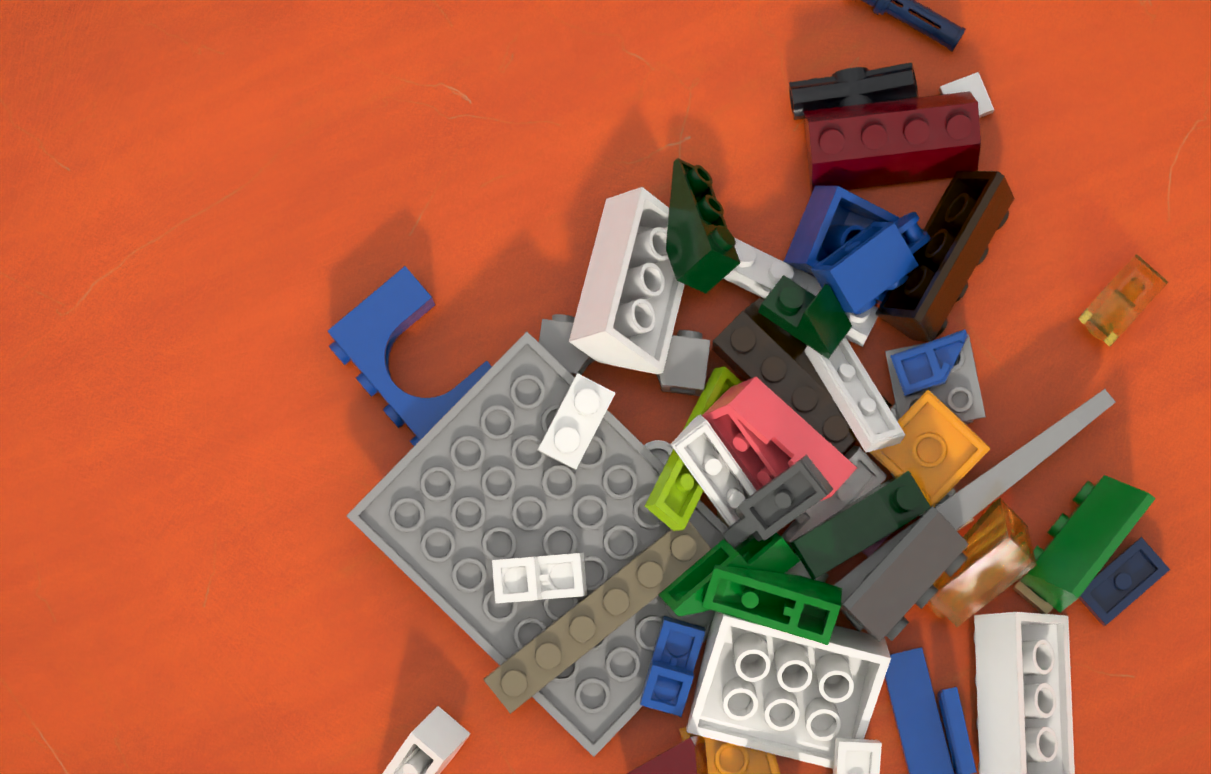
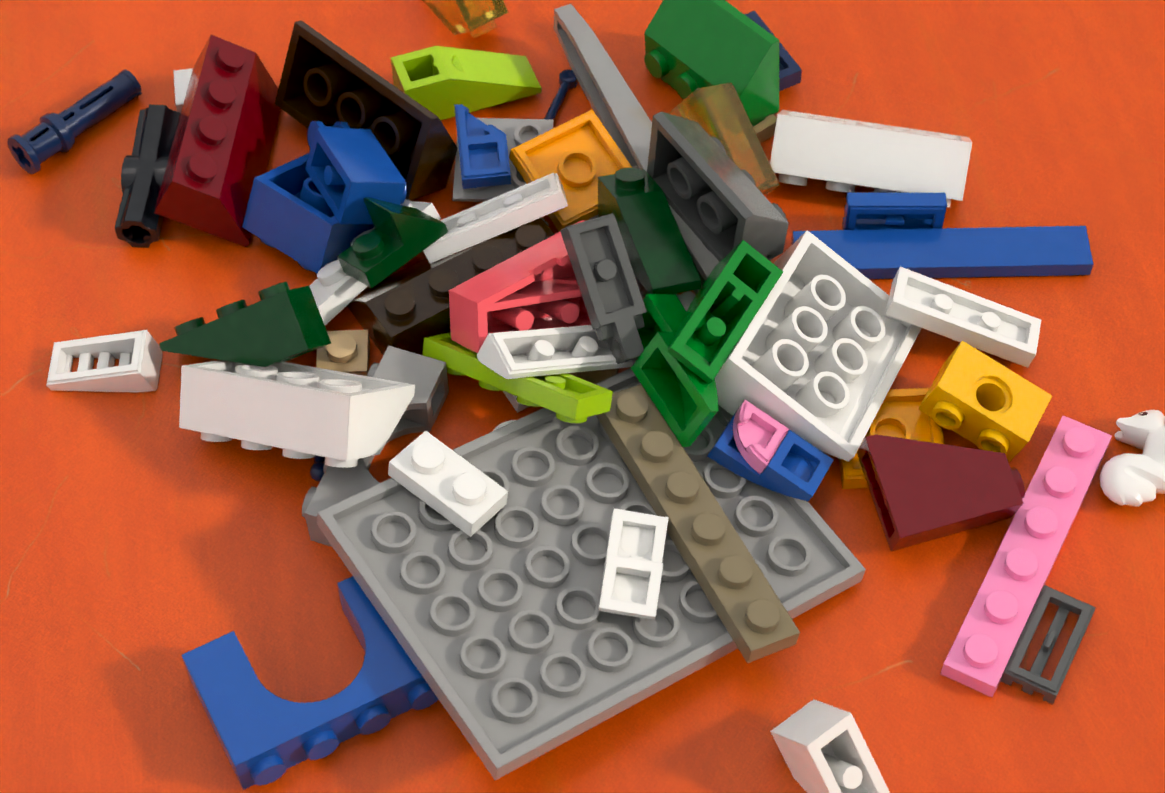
camera: 85 degrees left, 25 degrees down
none -> white slope [46,330,162,393]
none -> tan plate [316,329,370,376]
none -> lime slope [391,46,542,120]
none -> dark blue hinge [544,70,578,120]
none -> bright pink tile [733,400,789,474]

